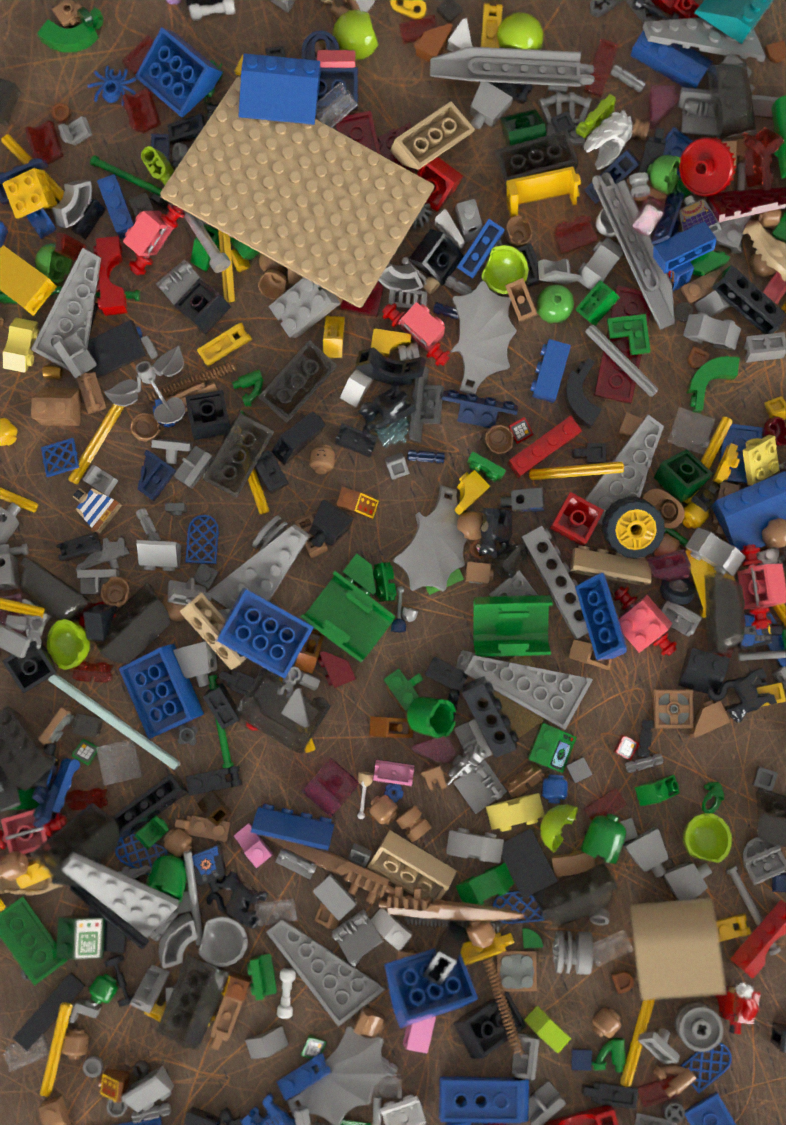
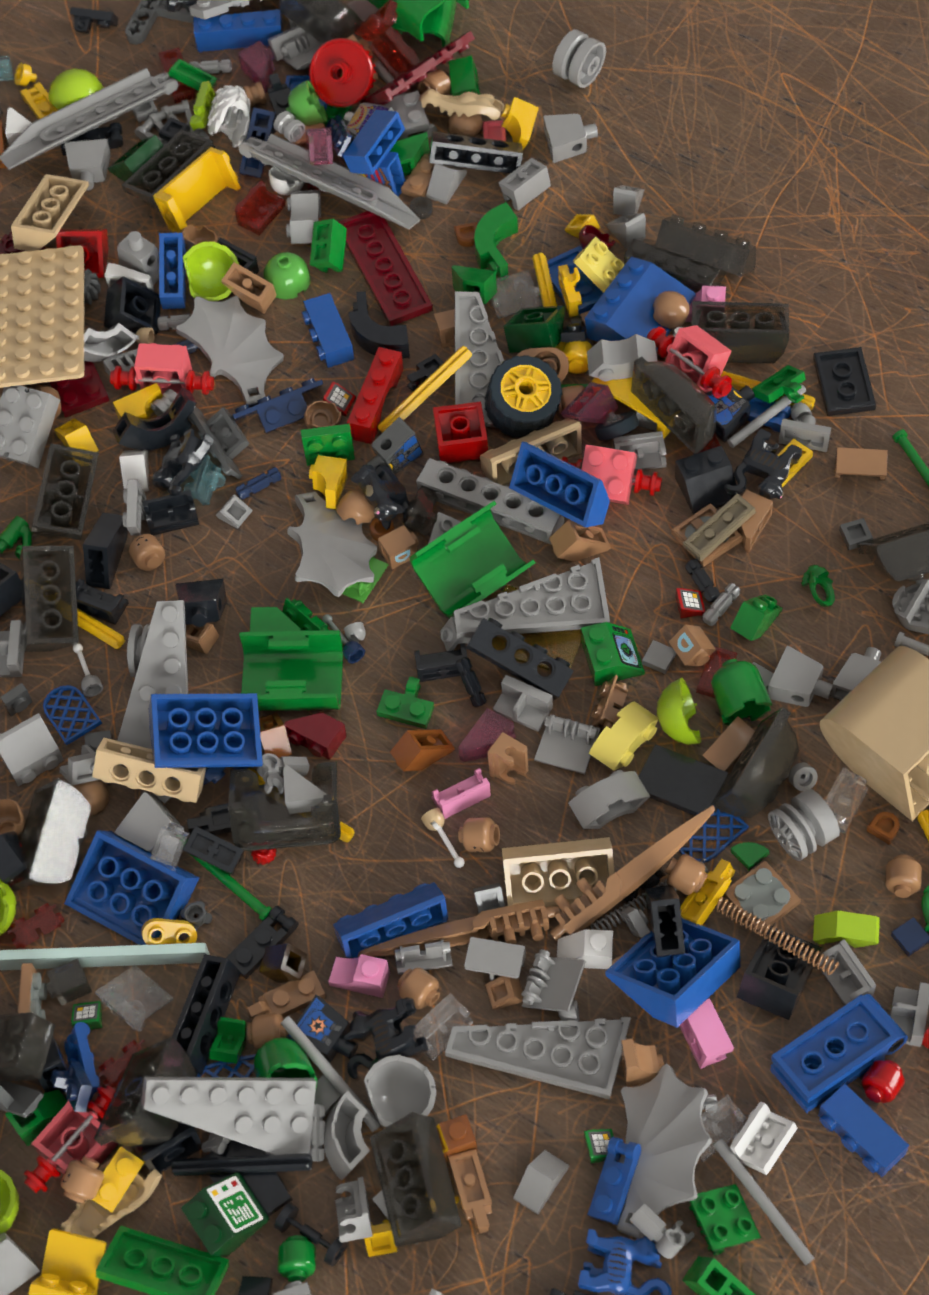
camera: 30 degrees left, 25 degrees down
green bracket [247,953,277,1001] -> none
white piece [277,968,296,1019] -> none
clear pink slope [302,758,359,817] -> none
dark orange slope [336,487,379,519] -> none
blue plate [384,783,403,802] -> none
medium nougat wheel [395,805,432,842] -> none
green cylinder [407,697,456,738] -> none
light grey hinge [446,740,487,785] -> none
green brick [455,863,515,905] -> none
light grey panel [538,259,582,285] -> none
blue head [542,775,568,804] -> none
light grey axle [585,325,658,397] -> none
green plate [607,314,651,355] -> none
light grey brick [683,312,741,350] -> none
lime cylinder [683,813,732,863] -> none
none -> light grey hinge [73,643,103,697]
none -> light grey plate [122,480,146,535]
none -> yellow plate [141,918,197,945]
none -> clear brick [150,823,189,867]
none -> green tile [168,59,218,91]
none -> medium nougat head [397,967,440,1009]
none -> green slope [451,265,497,304]
none -> light grey plate [620,906,650,938]
none -> medium nougat brick [669,625,716,666]
none -> dark tan tile [683,493,756,561]

